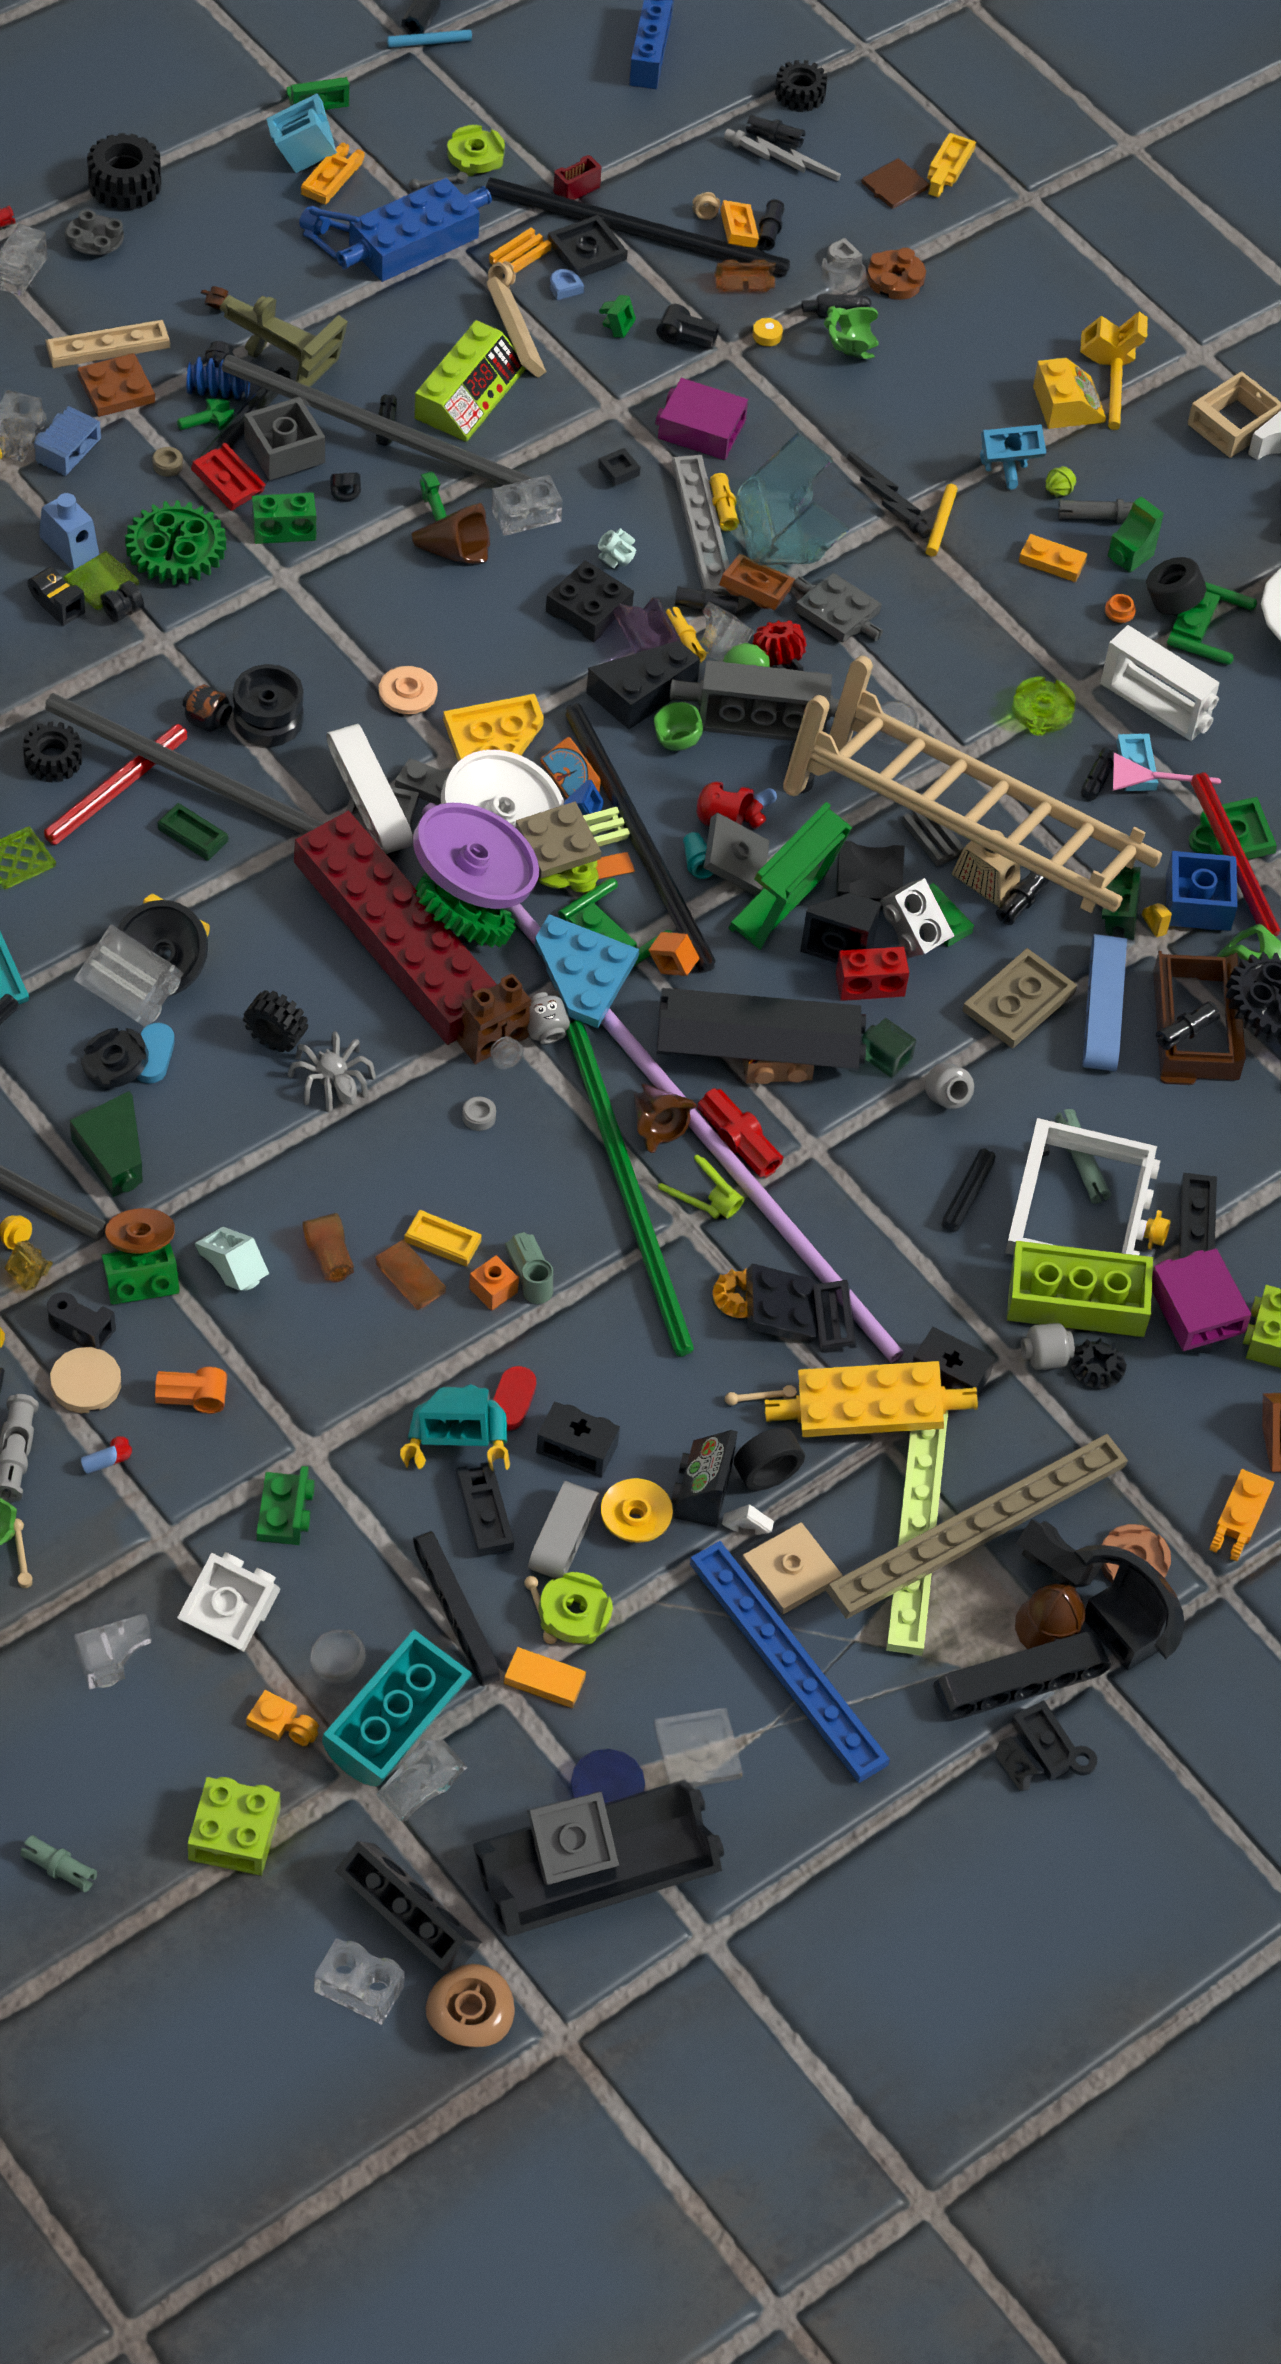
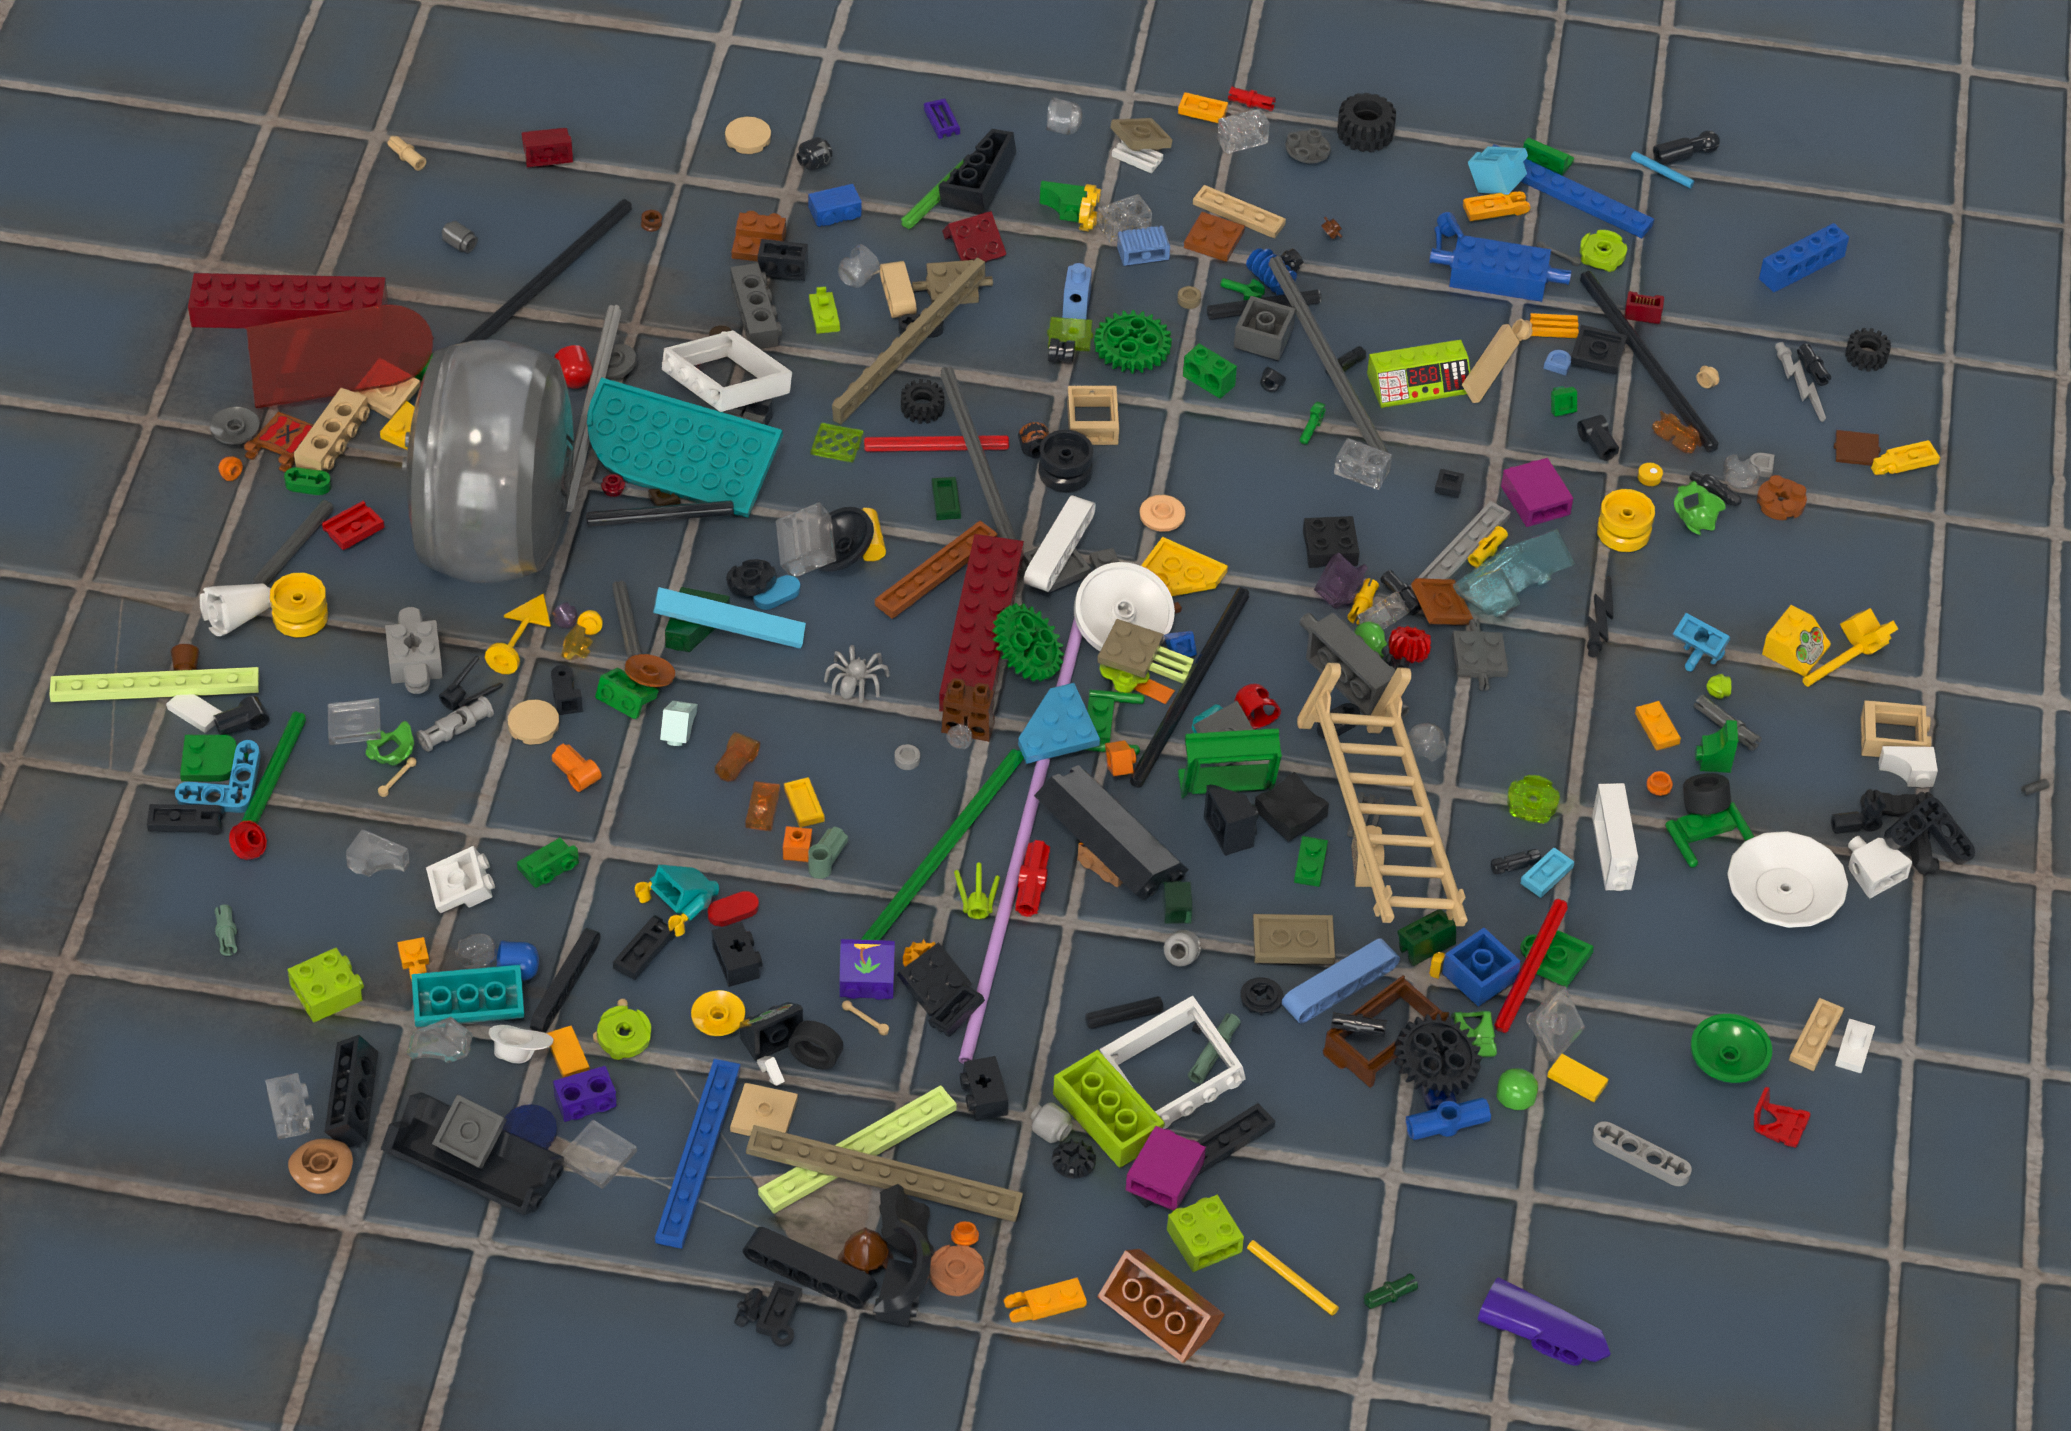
camera: 50 degrees right, 5 degrees down
black leg [27,567,85,626] -> none
medium blue arm [81,1436,132,1474] -> none
red plate [191,443,266,511] -> none
olive piece [220,295,348,387] -> none
black tyre [243,990,309,1052] -> none
reddish brown hat [411,503,490,564] -> none
medium lavender dish [413,802,539,909] -> none
light grey head [527,992,570,1044] -> none
light grey beam [528,1481,600,1579] -> none
slope [540,737,601,798] -> none
black wedge [586,640,700,729] -> none
light aqua gear [598,528,636,569] -> none
reddish brown hat [634,1083,697,1153] -> none
bright green hair [654,702,703,751] -> none
light orange plate [720,200,759,248] -> none
red arm [744,788,777,829] -> none
black pin [757,199,785,251] -> none
yellow plate [765,1361,978,1437] -> none
red brick [835,947,909,1001] -> none
light grey brick [880,878,954,958] -> none
yellow bar [925,484,958,557] -> none
black pin [996,871,1049,925] -> none
bright pink piece [1113,753,1221,791] -> none
yellow plate [1143,1210,1170,1250] -> none
none -> white piece [488,1025,554,1064]
none -> blue helmet [497,941,539,981]
none -> dark purple brick [553,1066,617,1122]
none -> medium azure tile [653,587,806,648]
none -> dark purple slope [840,939,895,1000]
none -> dark orange plate [875,521,998,619]
none -> orange plate [951,1221,979,1246]
none -> tan window [1067,386,1119,445]
none -> black gear [1240,977,1283,1015]
none -> blue plate [1492,144,1654,239]
none -> yellow wheel [1597,489,1655,552]

